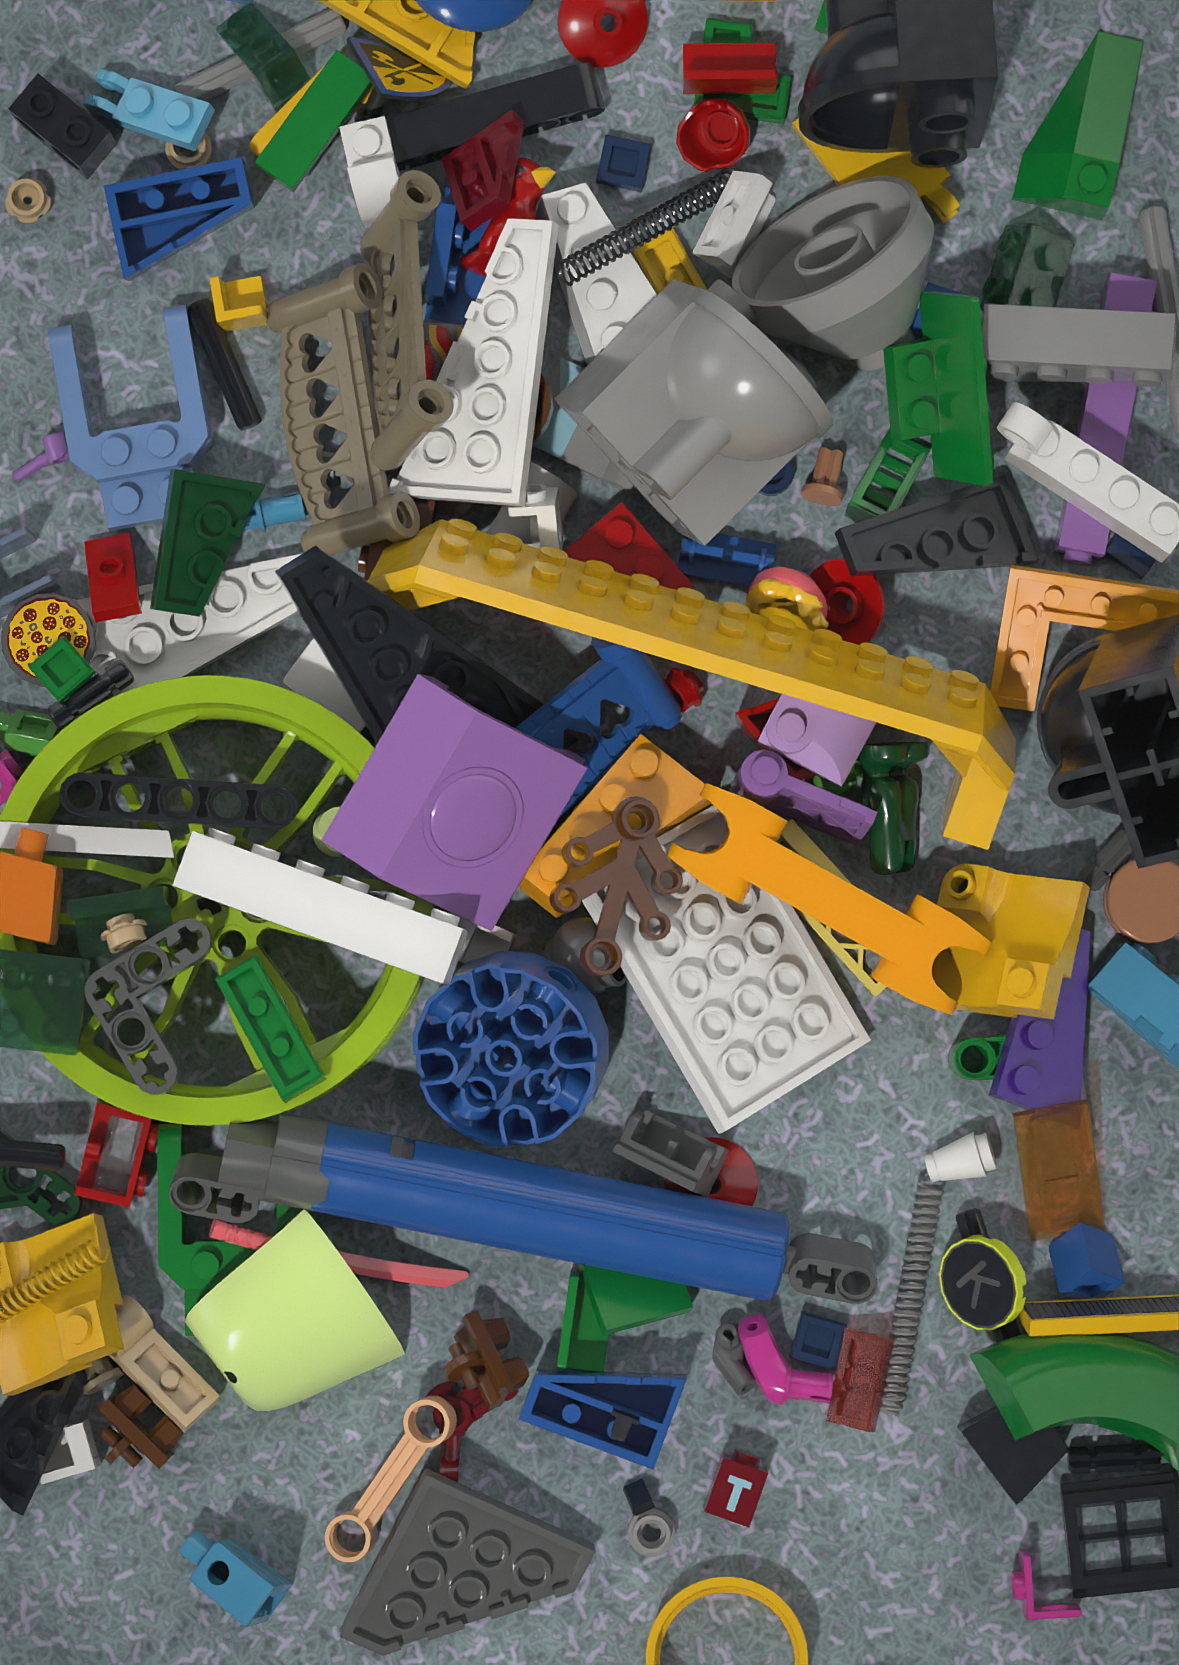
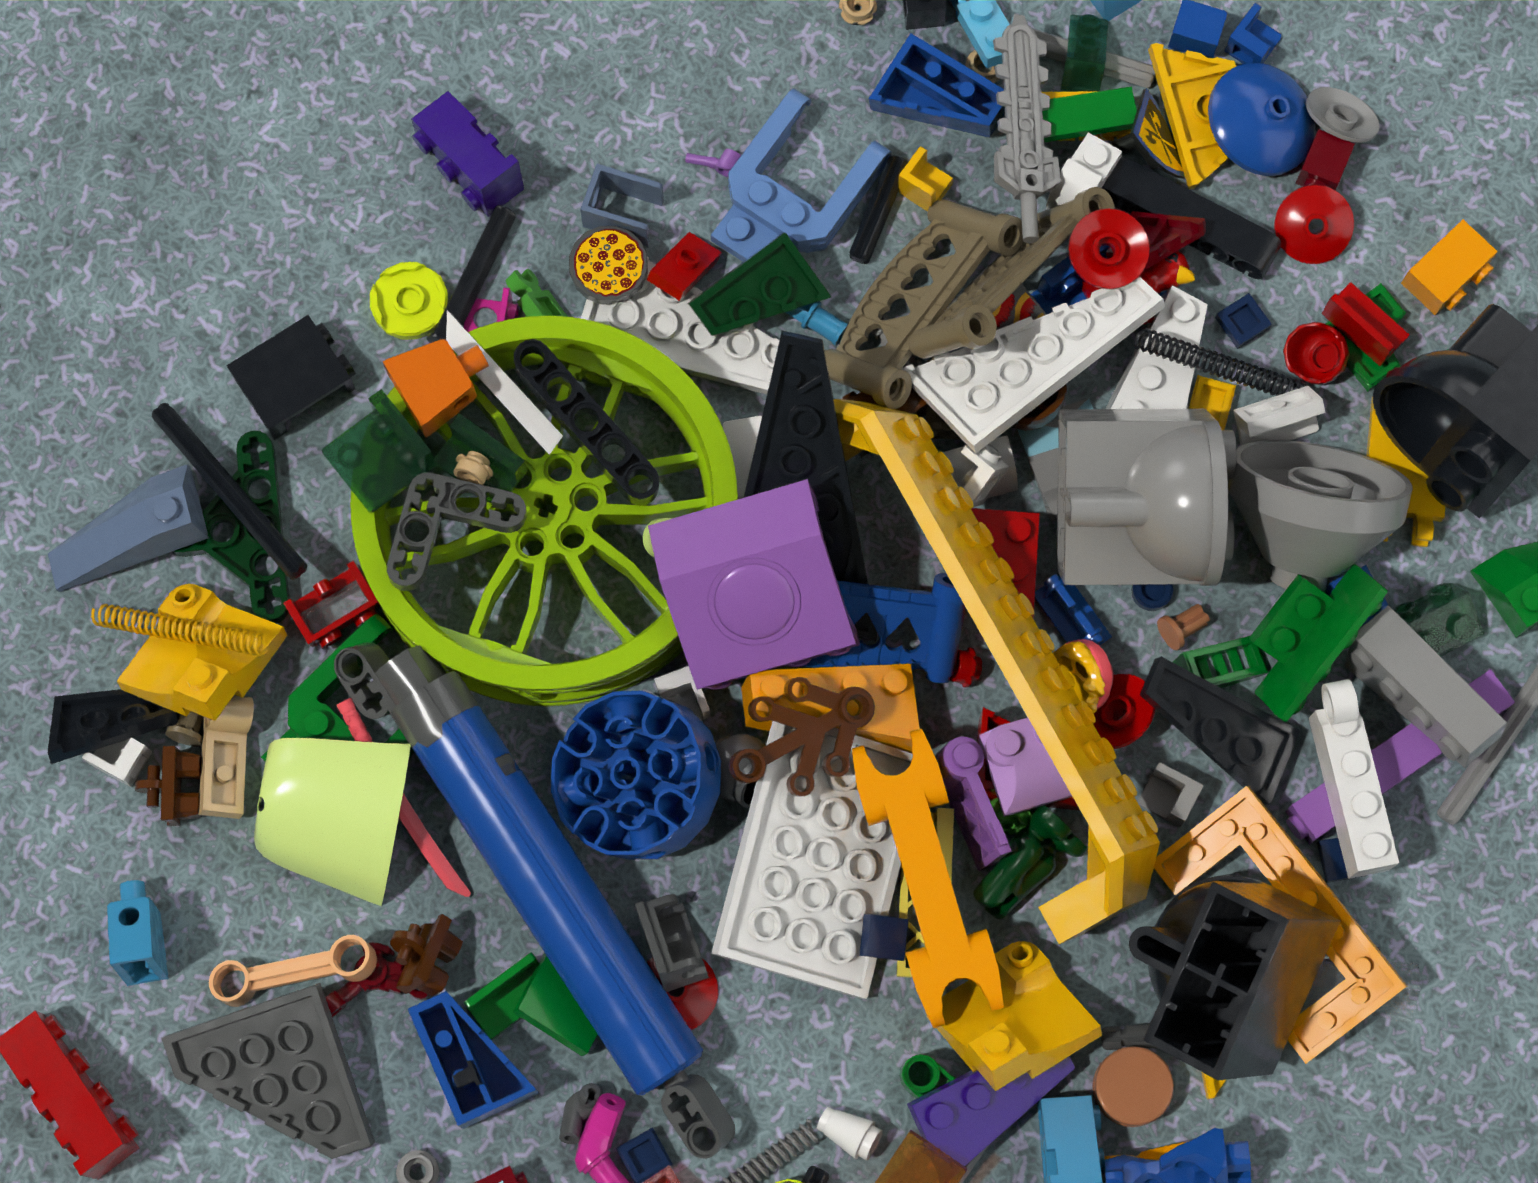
camera: 40 degrees right, 10 degrees down
green tile [28,636,97,703] -> none
black axle [47,660,134,730] -> none
white brick [173,827,468,986] -> none
green tile [215,955,327,1103] -> none
black piece [623,1478,655,1516] -> none
none -> dark blue tile [859,914,909,961]
none -> light grey bar [993,14,1061,243]
none -> red dish [1068,208,1150,289]
none -> light grey panel [1138,763,1204,827]

